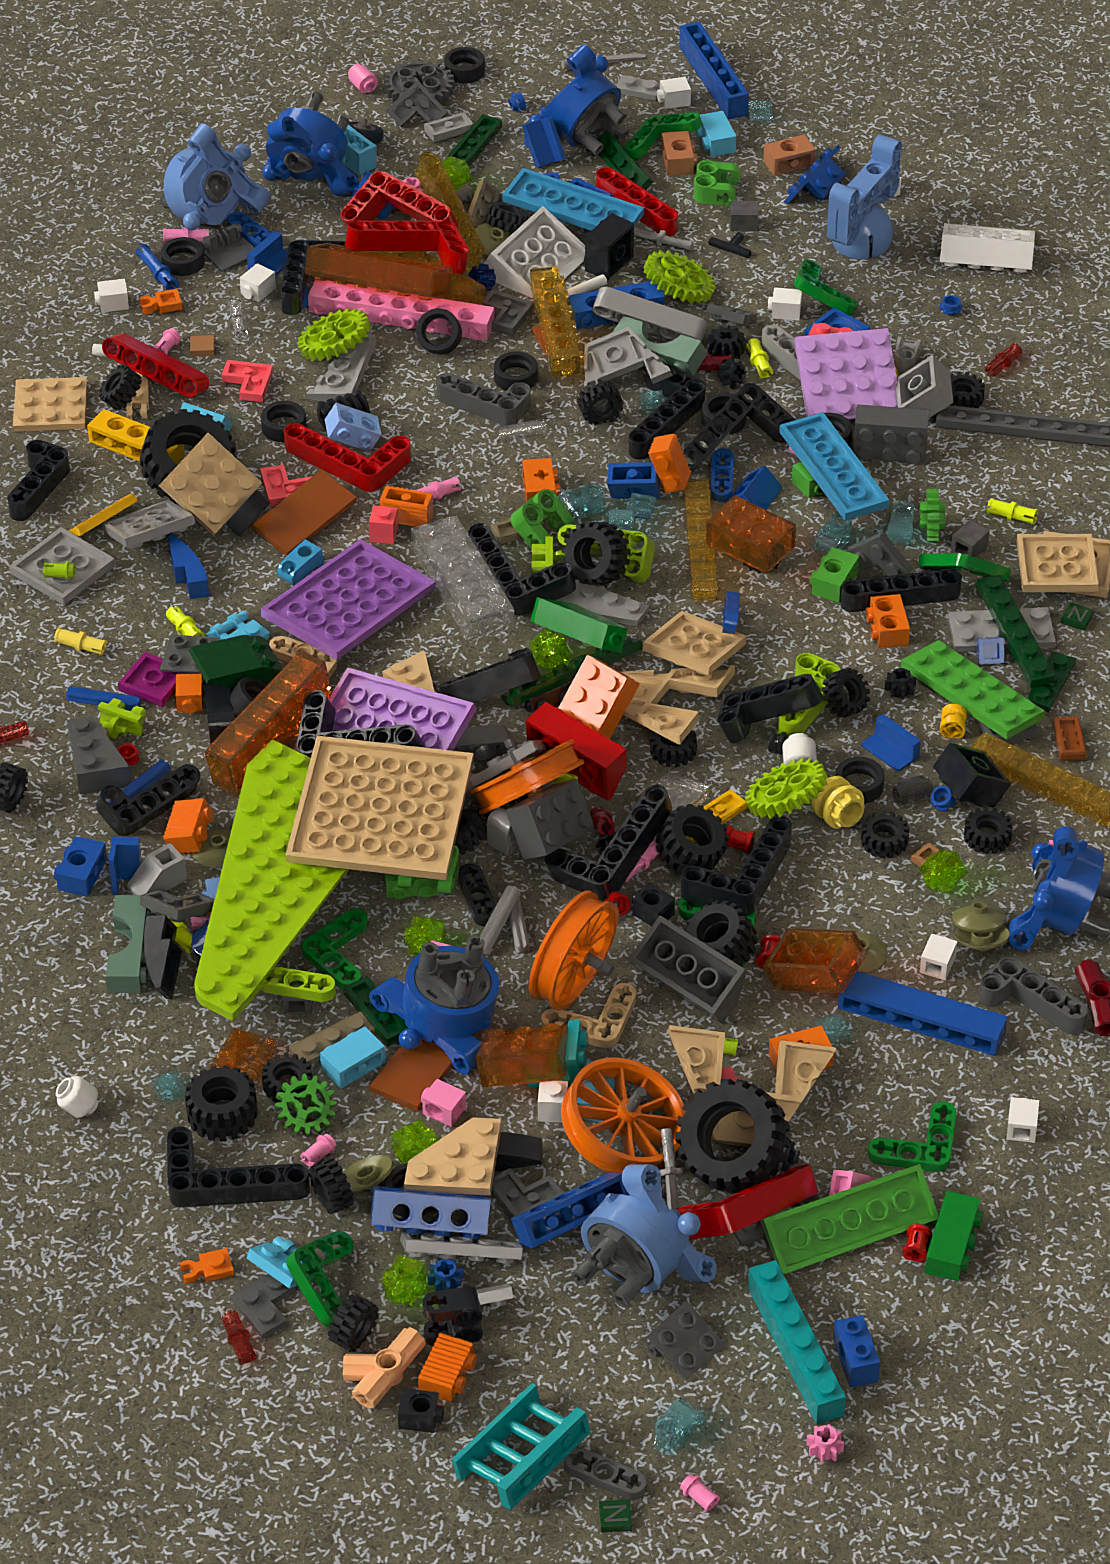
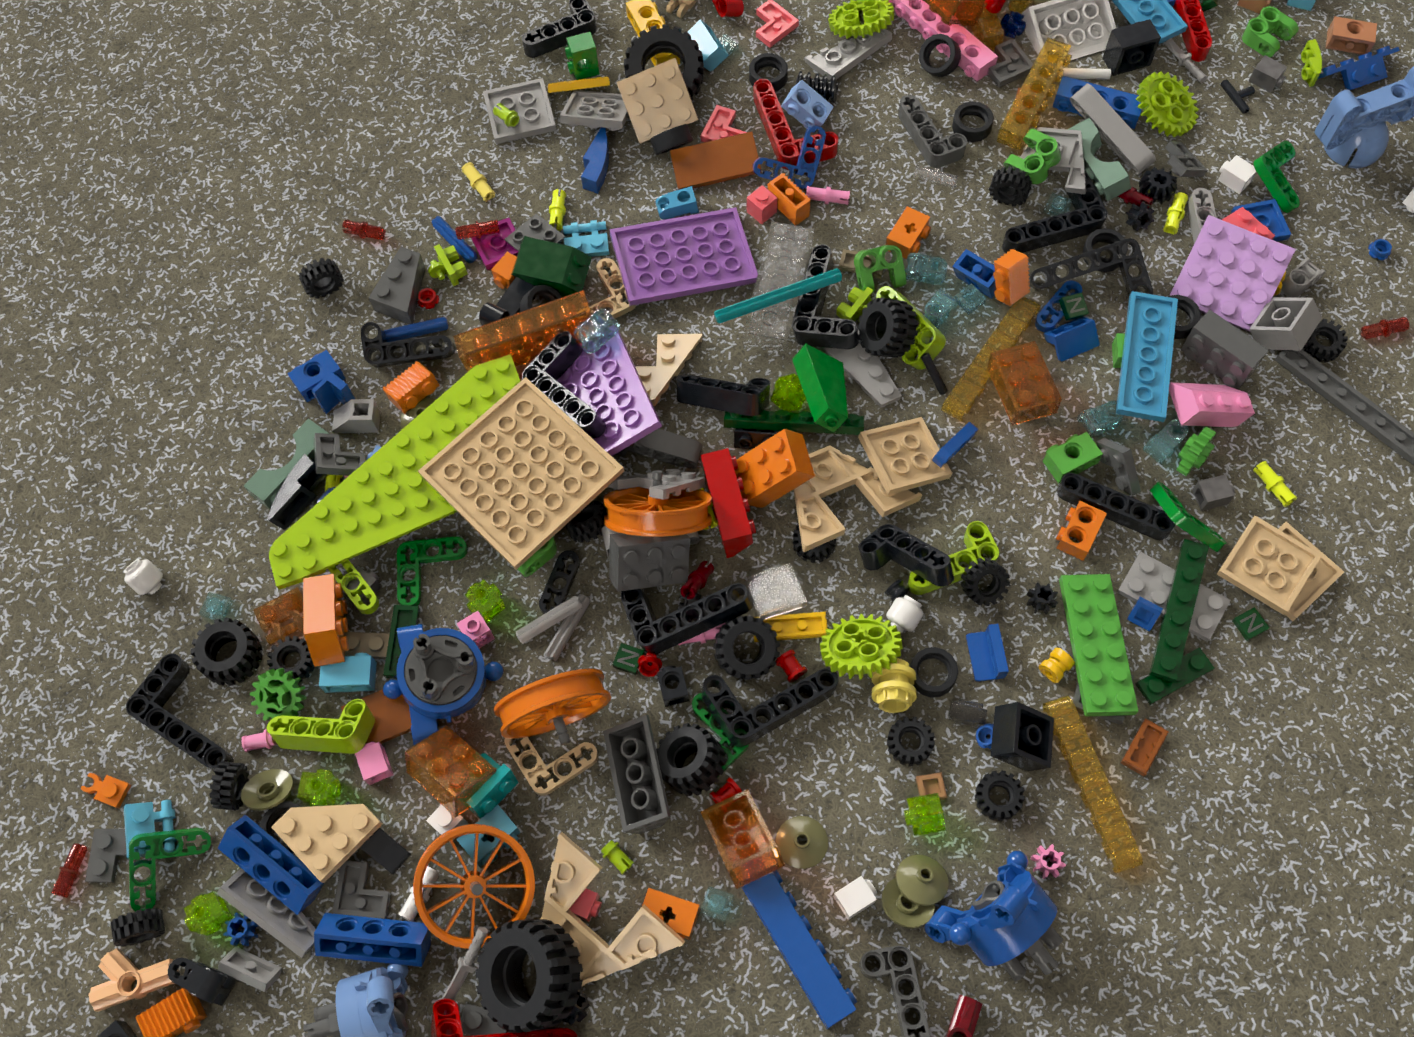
camera: 40 degrees right, 20 degrees up
none -> lime beam [267,699,375,754]
none -> orange brick [303,574,349,667]
none -> white pin [398,866,441,922]
none -> clear red axle [455,219,500,240]
none -> green brick [565,32,600,80]
none -> clear light blue piece [574,308,620,354]
none -> teal axle [714,268,842,324]
none -> blue beam [753,126,826,189]
none -> black piece [921,353,948,395]
none -> bright green piece [1003,129,1061,184]
none -> dark green tile [1059,293,1089,321]
none -> bright pink slope [1169,382,1255,427]
none -> lime slope [1301,39,1322,87]

